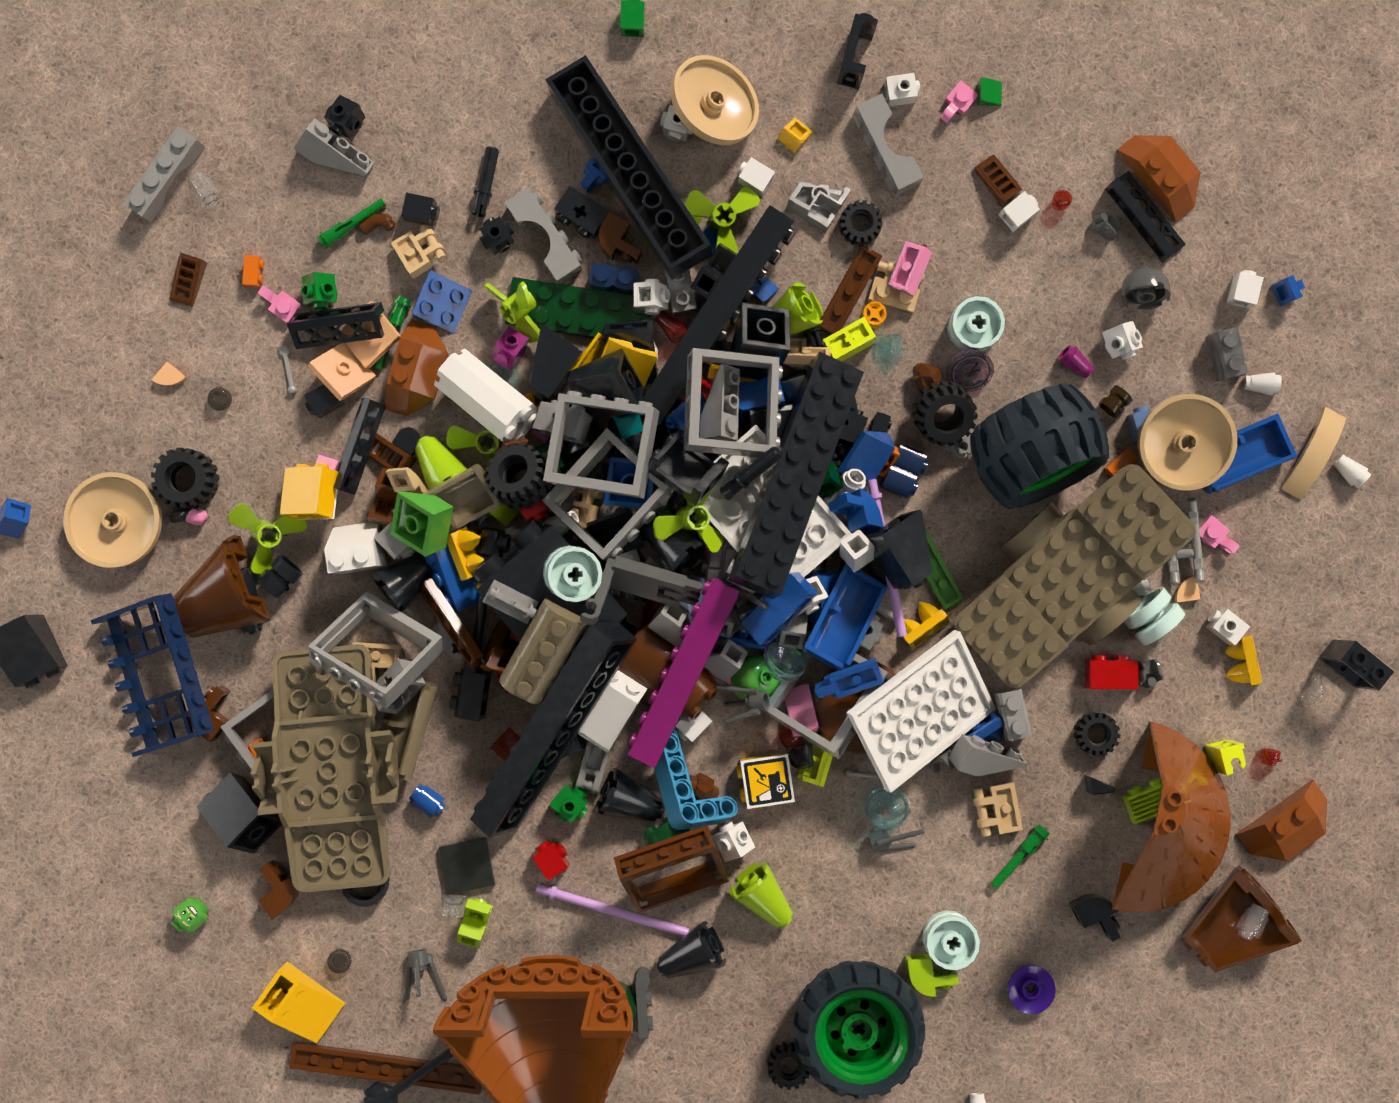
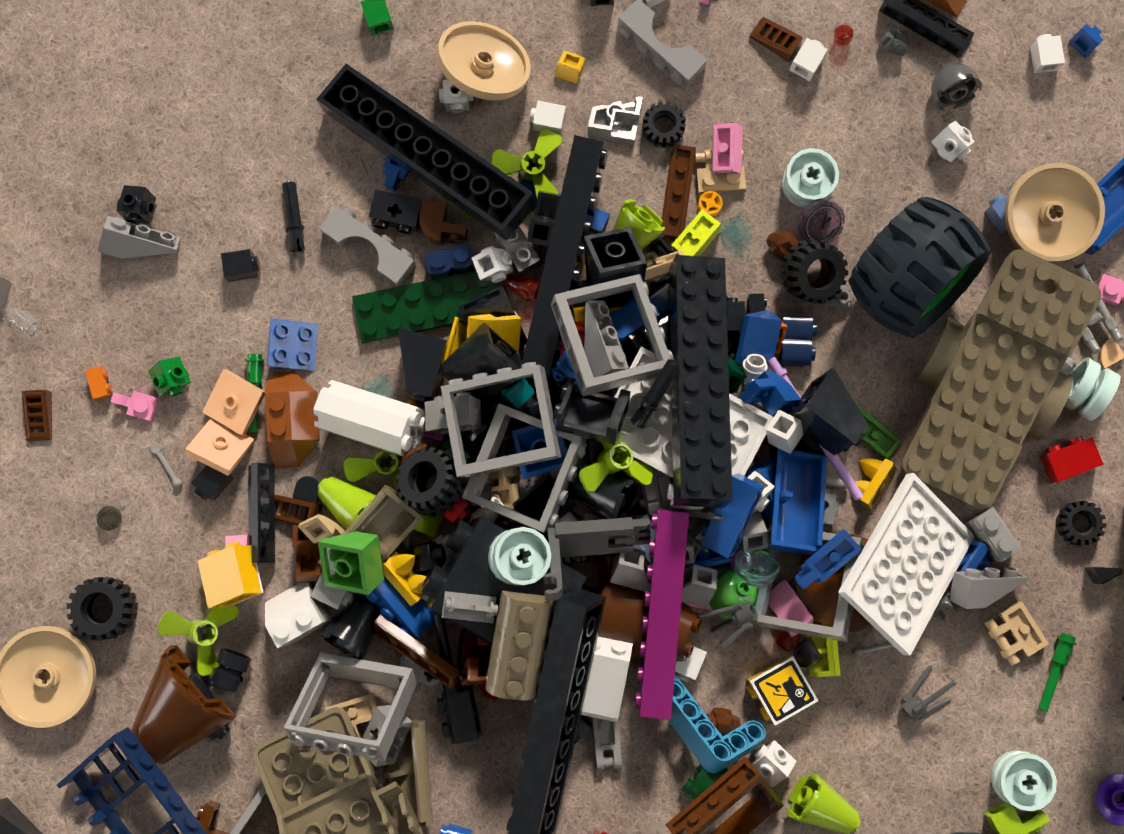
camera: 15 degrees left, 5 degrees down
light nougat tile [152,362,187,386] -> none
arm [169,508,208,525] -> none
black fence [286,302,385,349] -> none
green pin [317,198,386,249] -> none
reddish brown arm [359,213,395,235] -> none
tan plate [391,225,447,279] -> none
black brick [479,217,515,255] -> none
lime piece [484,281,540,343] -> none
clear red slope [490,727,520,762] -> none
magenta brick [491,326,529,370] -> none
green brick [549,784,588,823] -> none
black cone [596,768,665,822] -> none
clear light blue piece [865,786,909,830] -> none
magenta cone [1058,345,1094,378] -> none
dark brown wheel [1098,385,1133,418] -> none
orange piece [1104,448,1138,477] -> none
dark grey arm [1138,659,1164,688] -> none
flat silver brick [1206,327,1249,382] -> none
white cone [1244,372,1281,396] -> none

